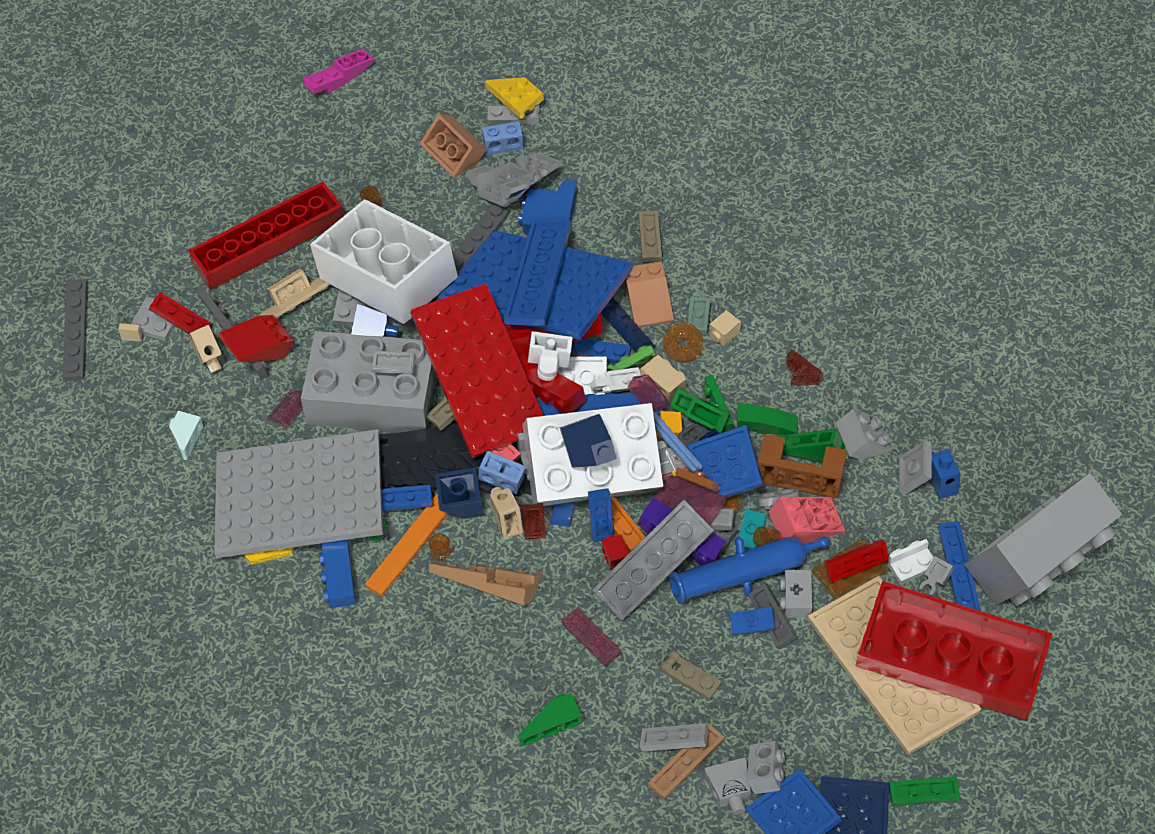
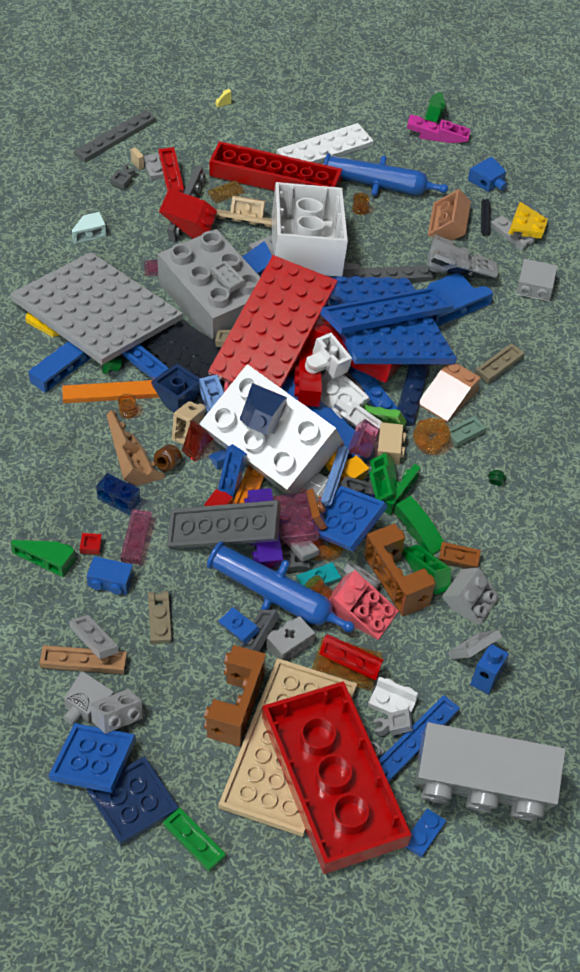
camera: 45 degrees right, 5 degrees down
tan torso [187,325,222,373] -> none
medium blue brick [482,121,523,156] -> none
tan brick [709,310,741,346] -> none
clear red slope [786,349,823,386] -> none
none -> red plate [79,533,102,555]
none -> blue brick [87,556,134,595]
none -> clear blue brick [96,473,141,515]
none -> dark grey plate [110,164,136,189]
none -> reddish brown head [154,444,182,472]
none -> dark orange plate [204,645,266,747]
none -> clear orange tile [208,180,244,204]
none -> light yellow tile [215,89,231,107]
none -> white plate [277,123,374,163]
none -> blue piece [324,153,449,196]
none -> blue plate [406,808,446,858]
none -> green slope [424,92,446,122]
none -> dark orange plate [439,542,481,569]
none -> blue torso [468,157,508,192]
none -> black axle [481,198,490,236]
none -> dark green plate [488,470,507,486]
none -> light grey piece [516,259,557,301]

